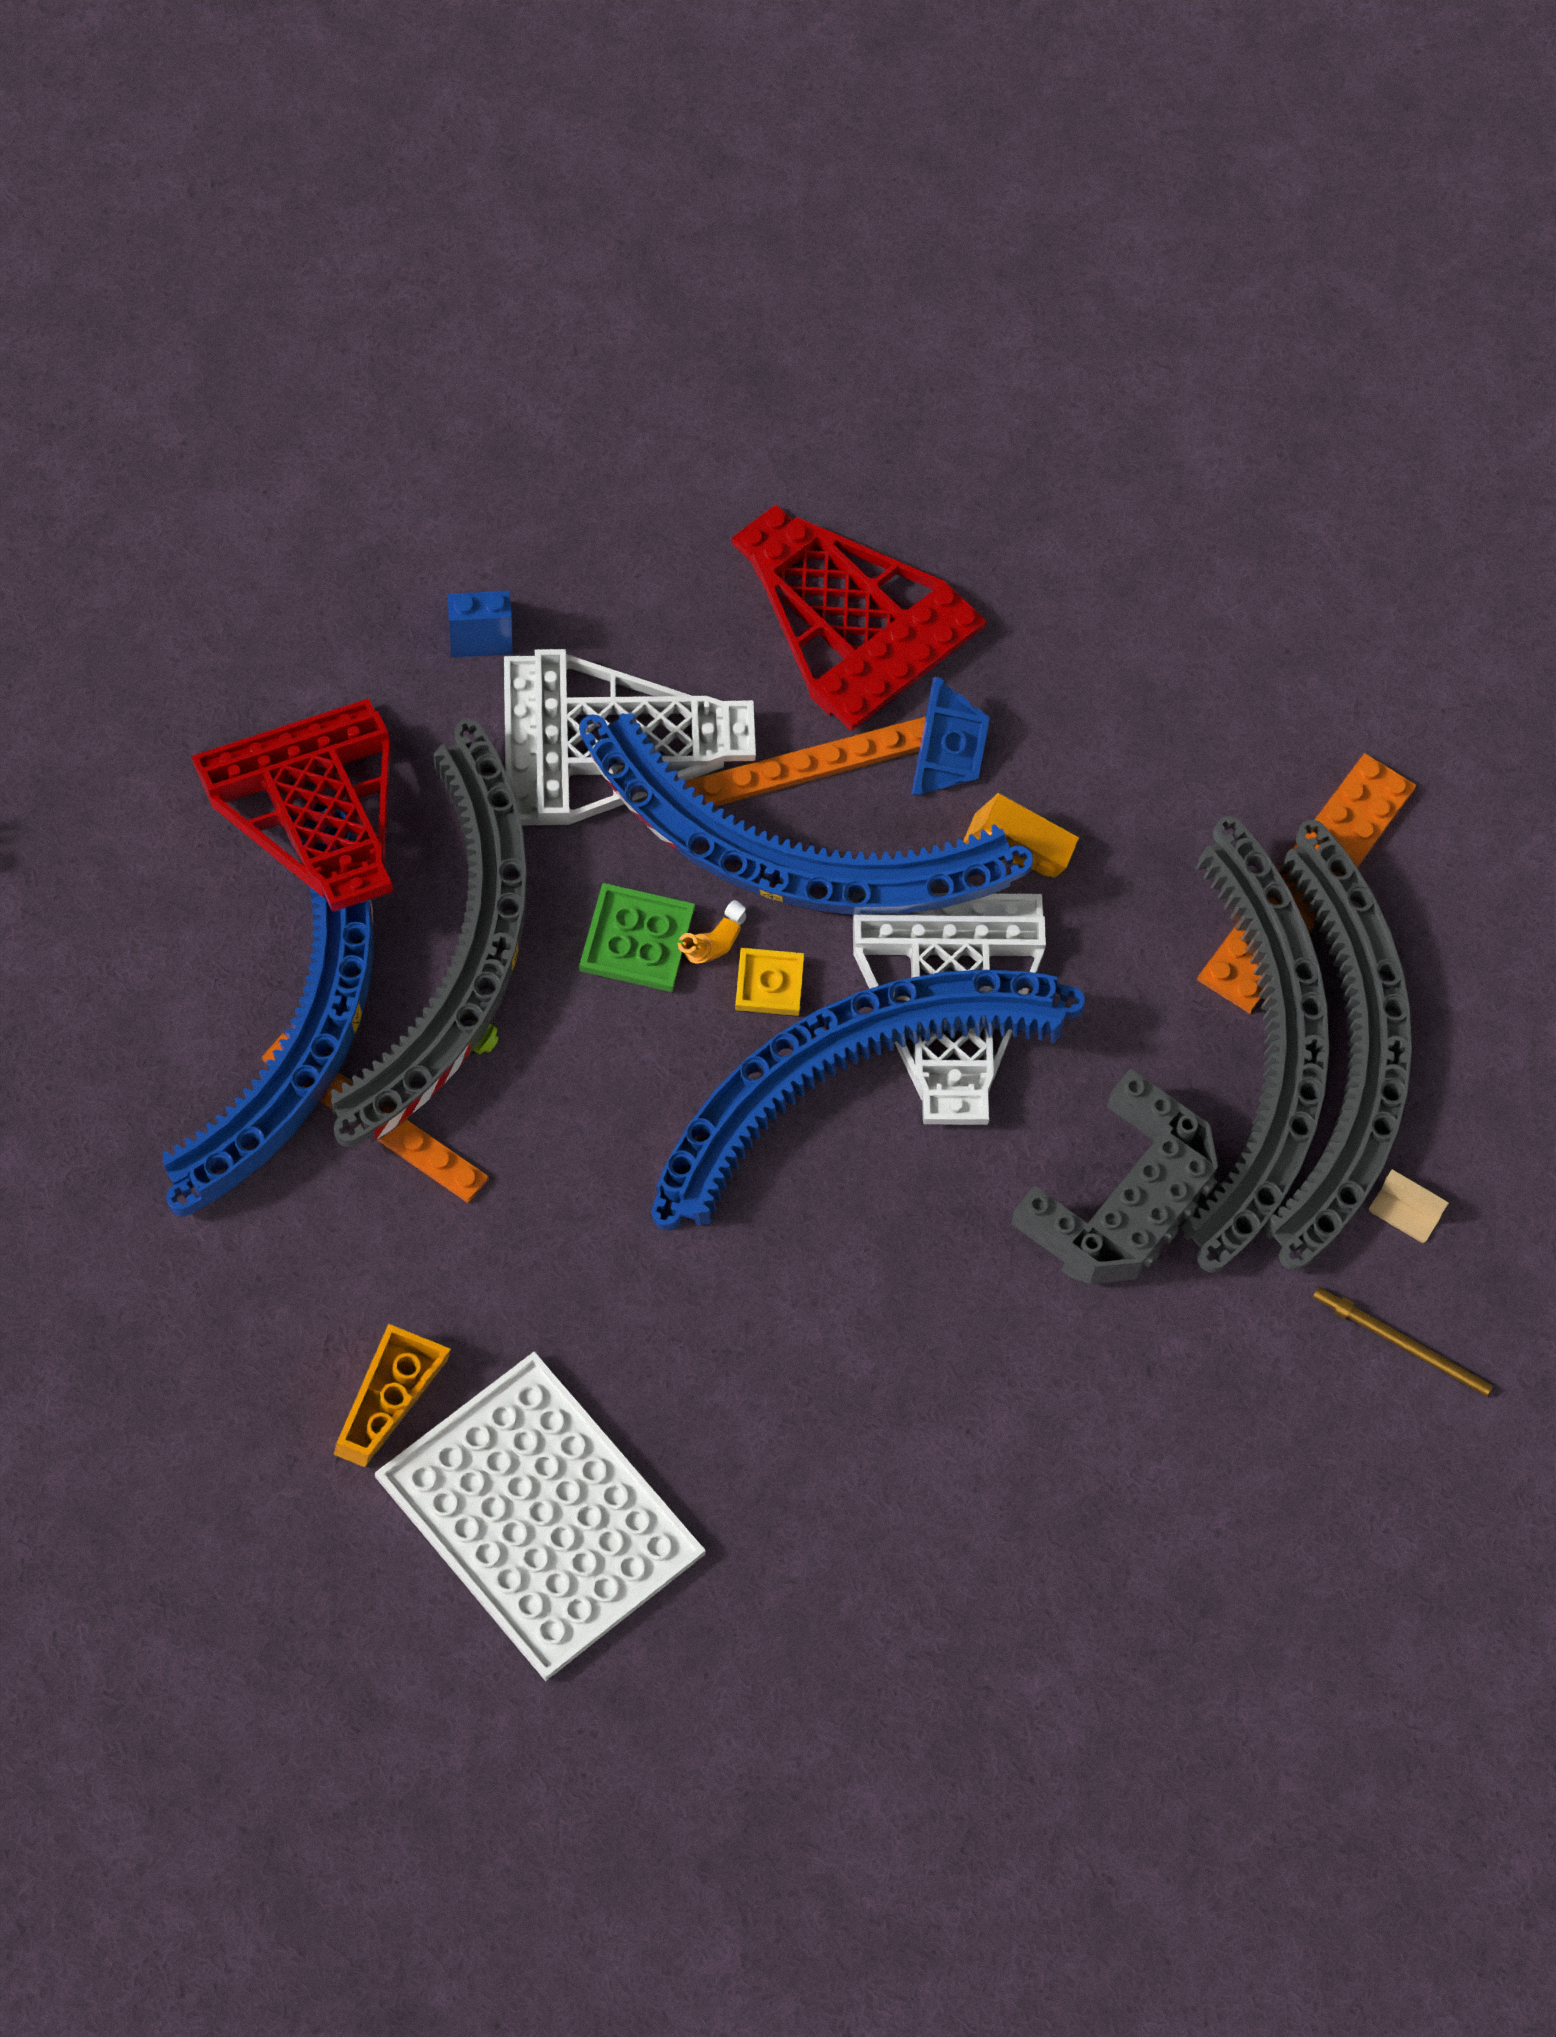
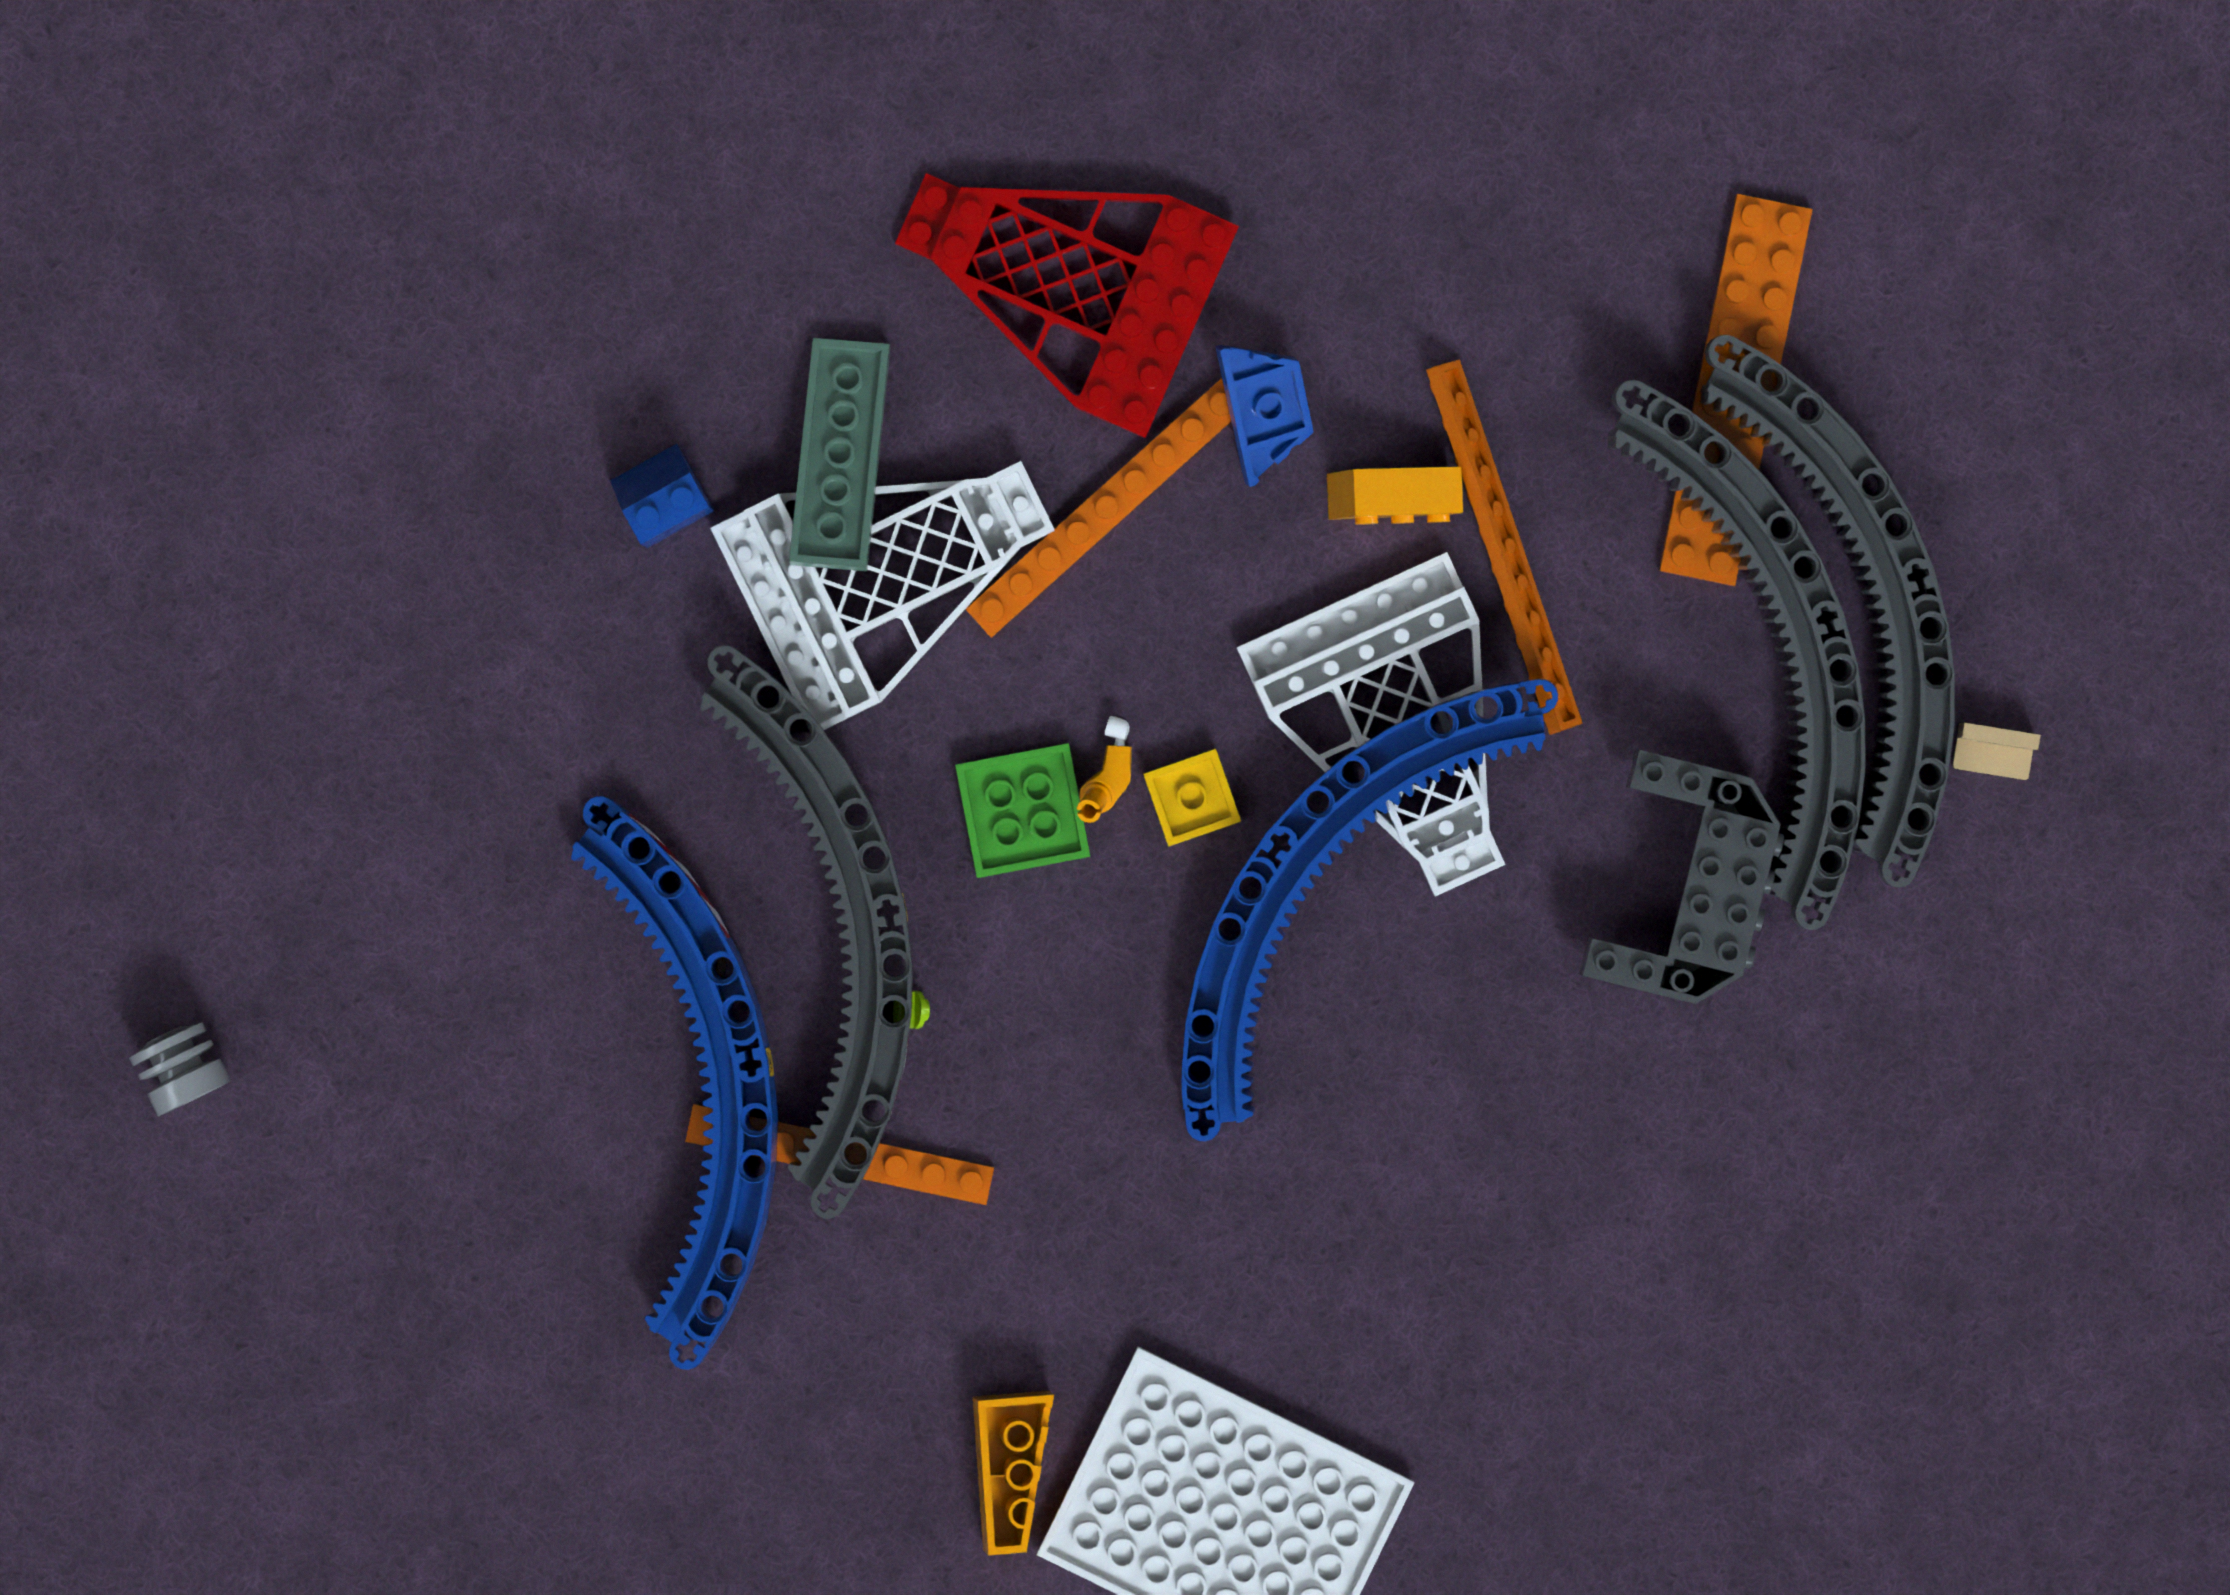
camera: 20 degrees left, 25 degrees up
red wing [191,698,393,912] -> none
blue gear [579,713,1033,915] -> none
pearl gold bar [1312,1286,1493,1397] -> none
none -> sand green plate [789,338,891,571]
none -> orange plate [1426,359,1583,735]

